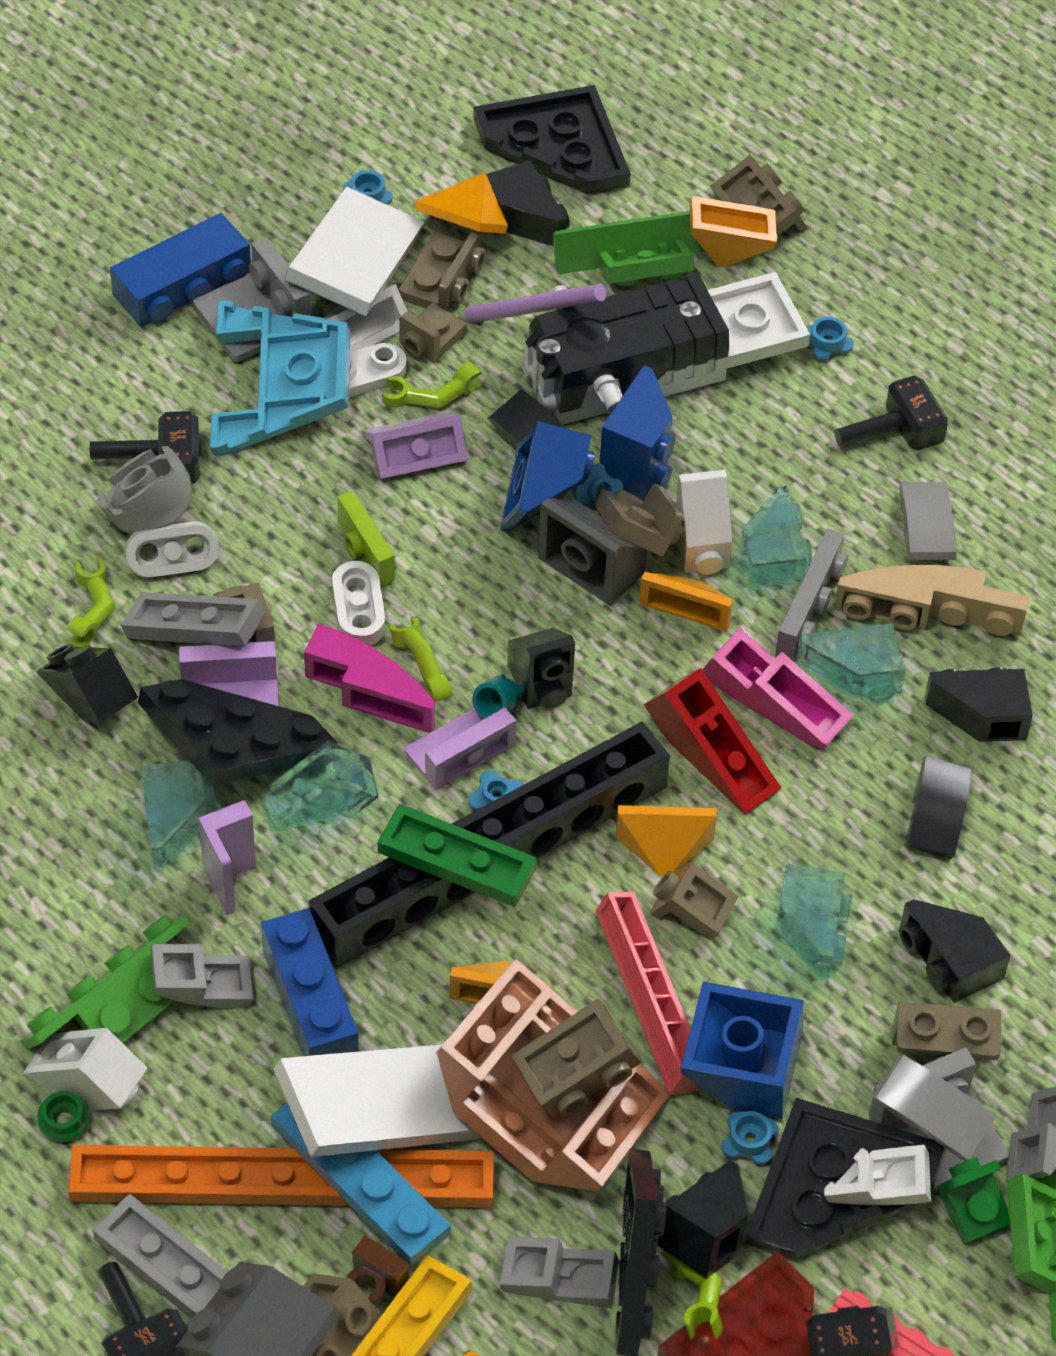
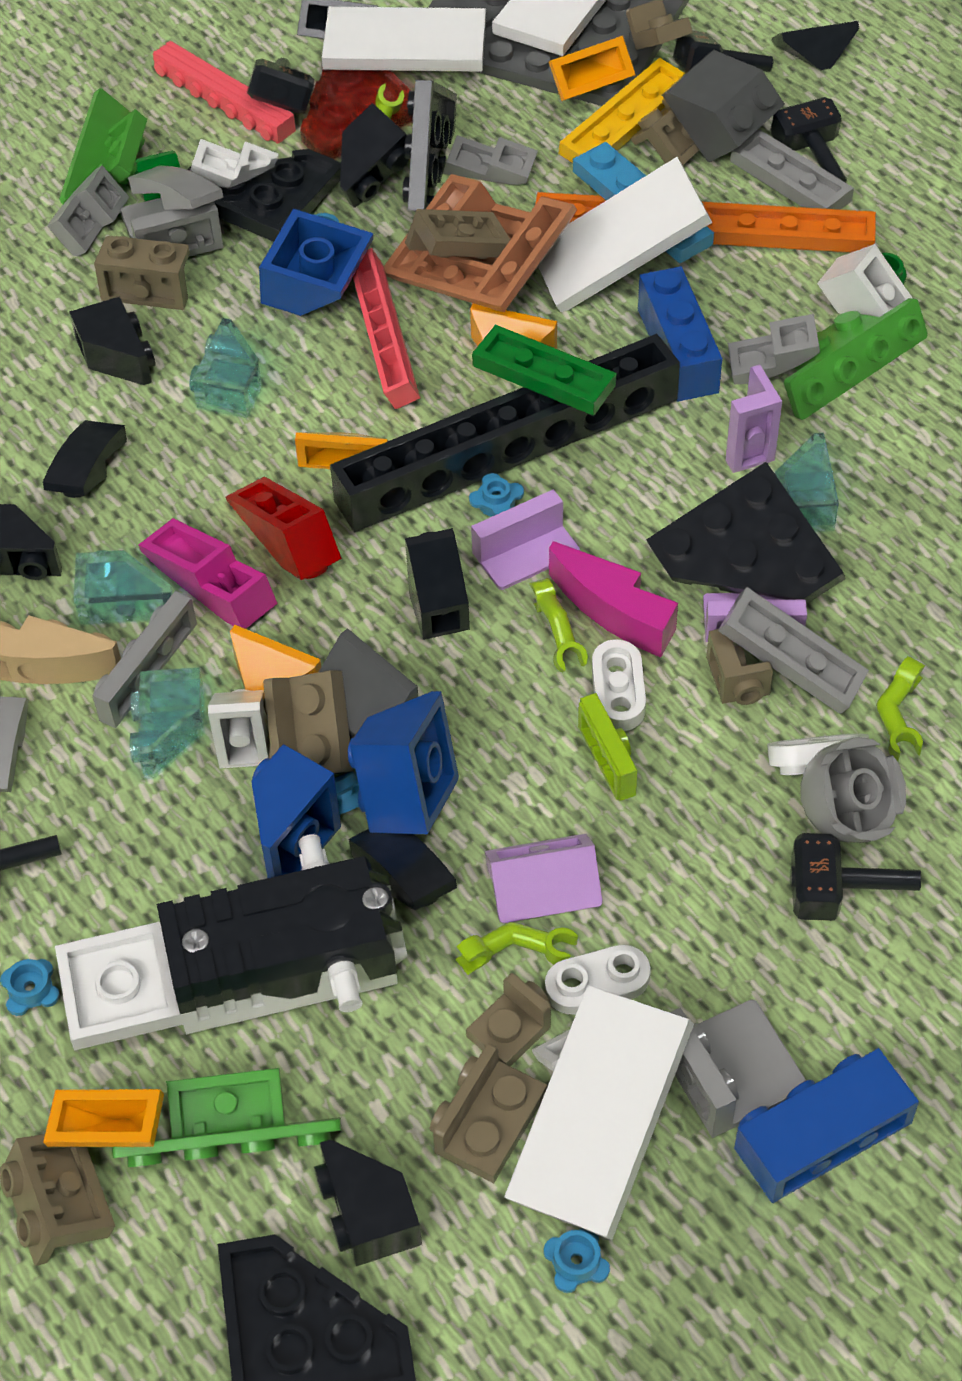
camera: 170 degrees left, 0 degrees up
black slope [36,644,139,723] -> none
medium azure wing [210,300,351,455] -> none
clear light blue slope [262,741,379,832] -> none
reddish brown tile [346,1235,409,1309] -> none
light orange slope [414,172,508,234] -> none
lavender bar [465,283,606,323] -> none
teal hose [472,674,524,719] -> none
dark tan bracket [650,862,738,940] -> none

